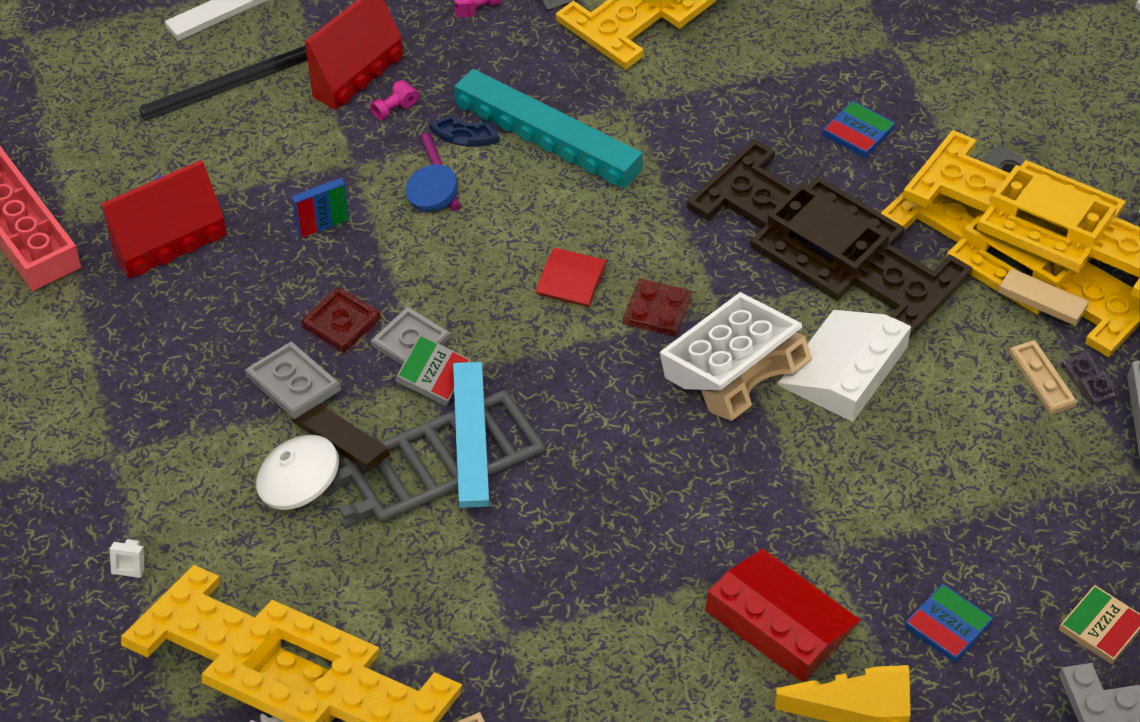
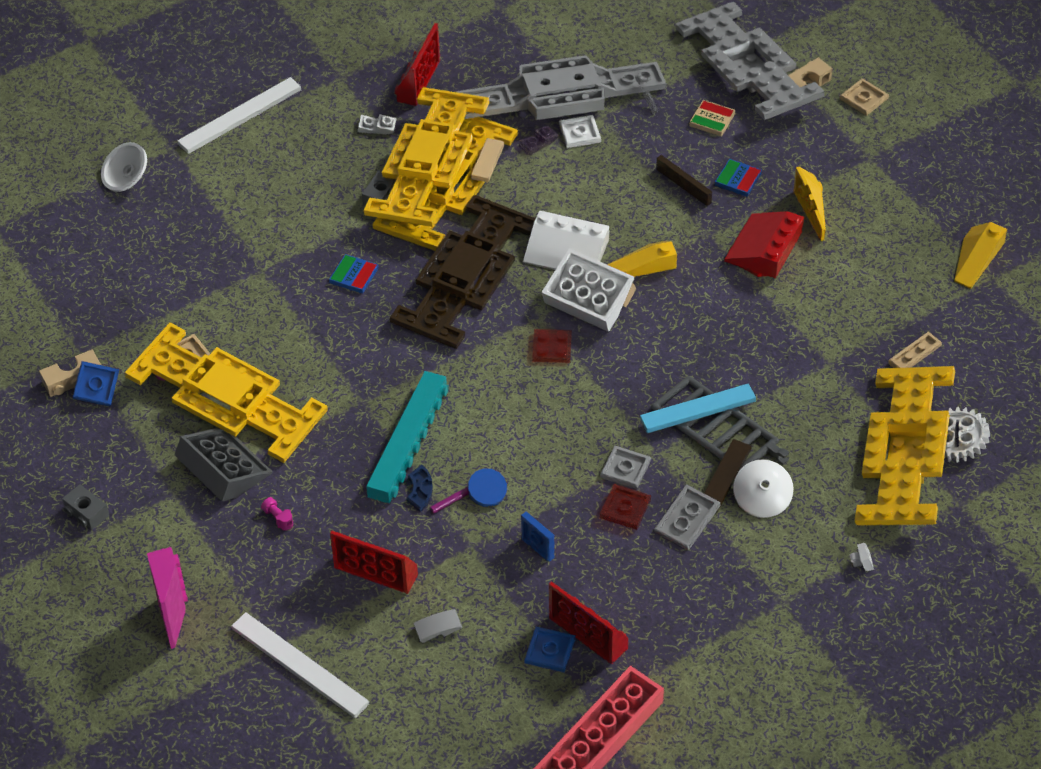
camera: 105 degrees left, 0 degrees up
black axle [139,45,308,121] -> none
dark pink leg [370,80,419,121] -> none
tile [395,335,471,406] -> none
red slope [536,247,607,308] -> none
tan tile [1009,340,1077,415] -> none
none -> light grey slope [414,609,462,643]
none -> white tile [559,115,601,148]
none -> yellow wedge [607,241,677,277]
none -> dark brown tile [656,155,712,206]

